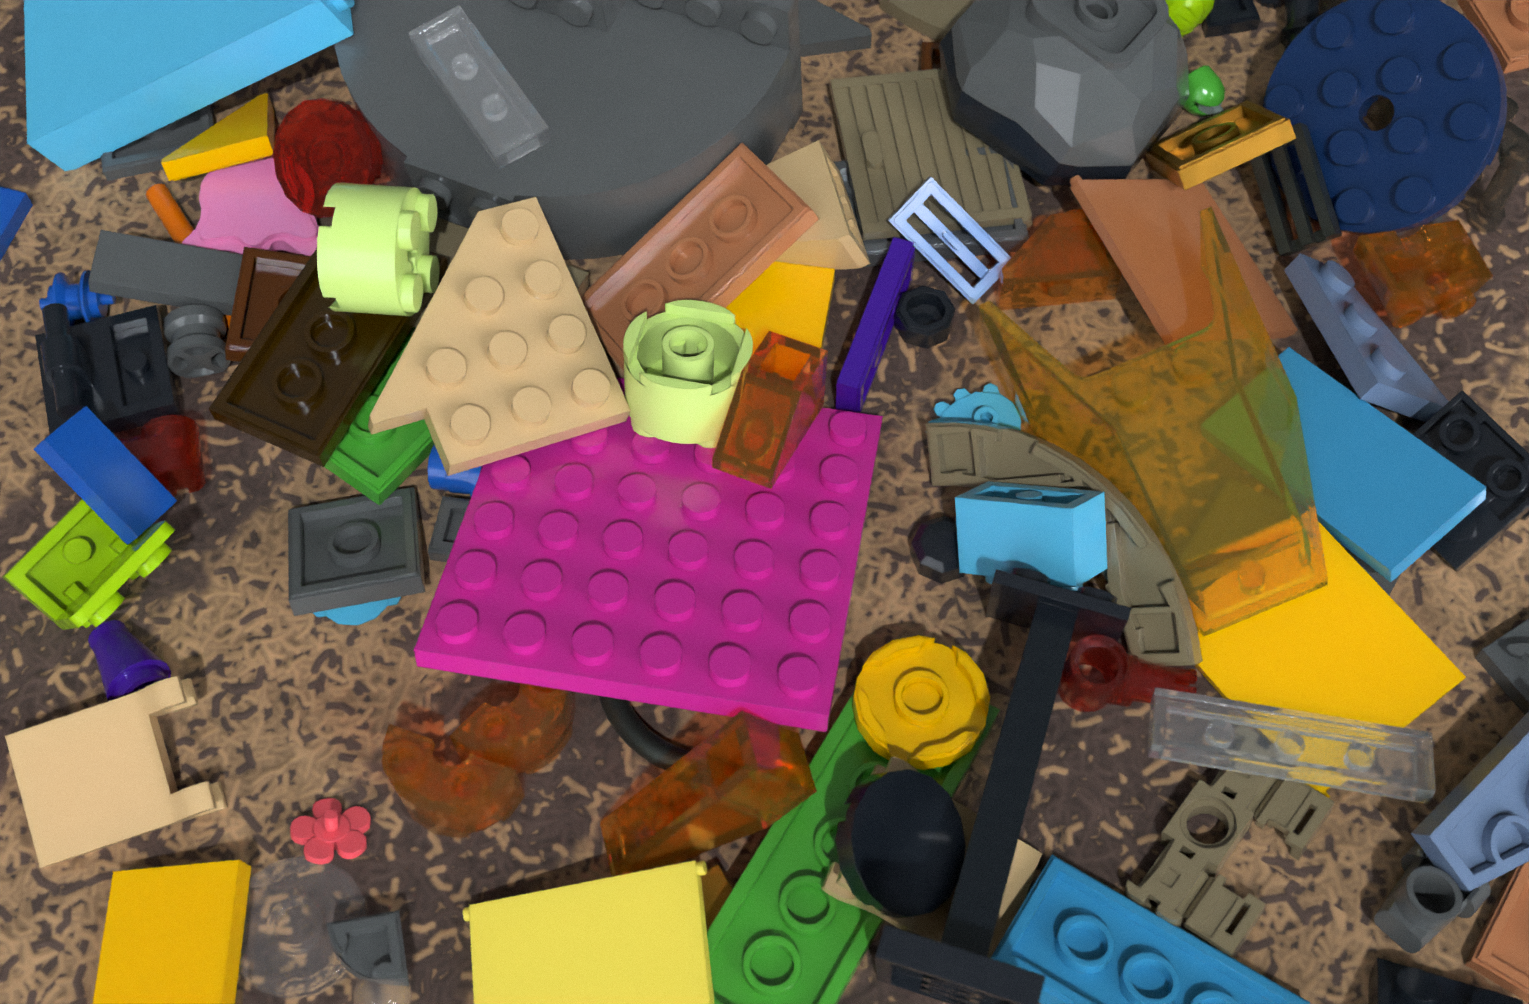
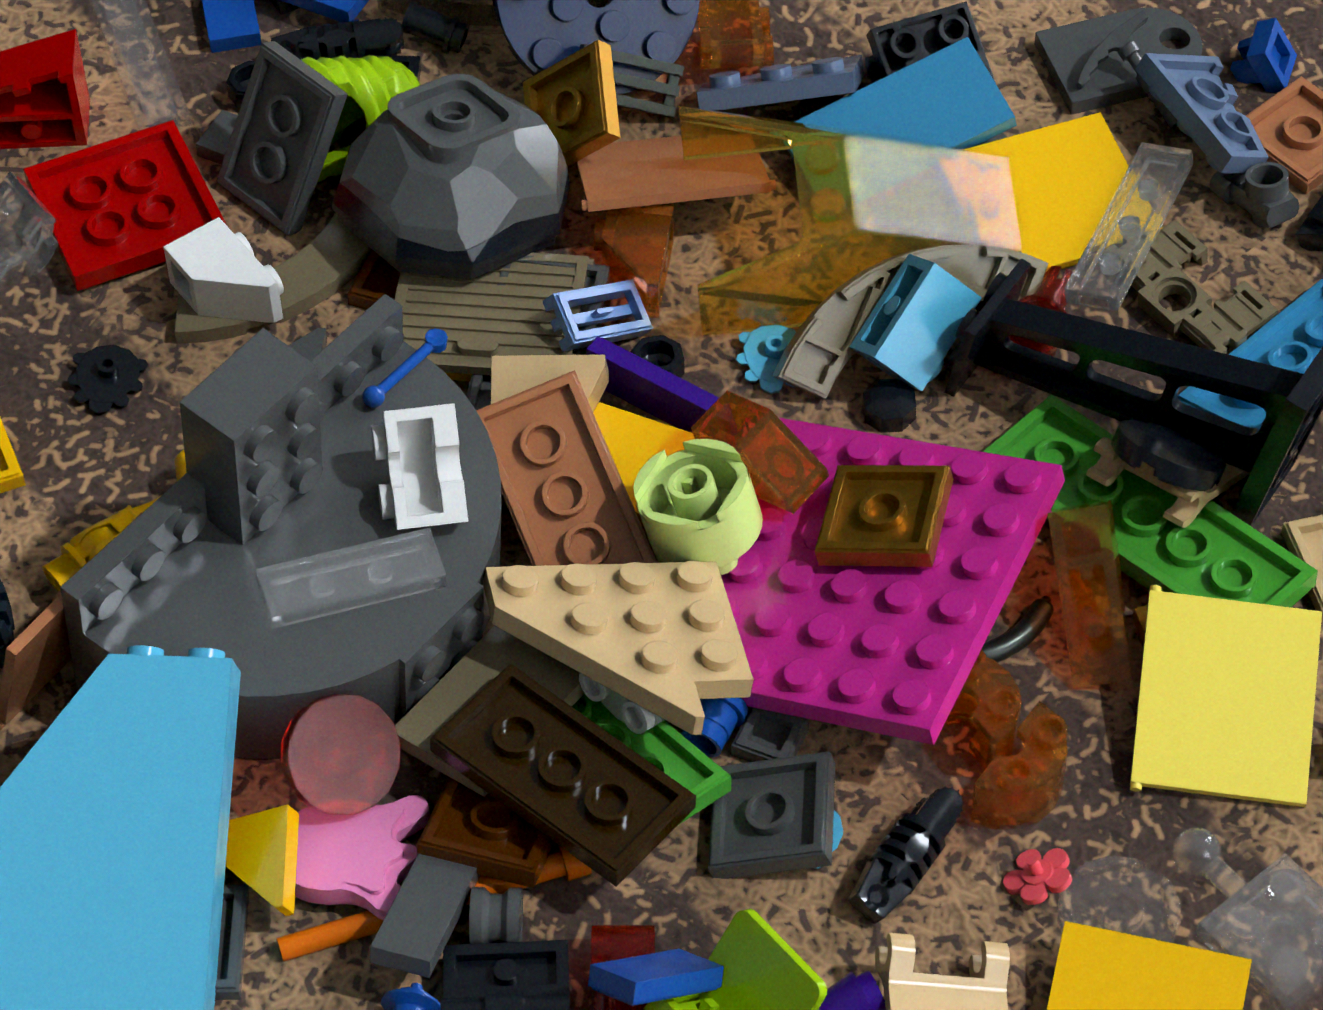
camera: 75 degrees left, 10 degrees down
yellowish green brick [317,182,439,316] -> none
dark grey tile [326,910,409,988] -> none
yellow tile [852,635,990,770] -> none
none -> blue hinge [362,328,448,408]
none -> white cylinder [371,403,468,530]
none -> pearl gold tile [815,465,954,567]
none -> black hinge [848,786,964,924]

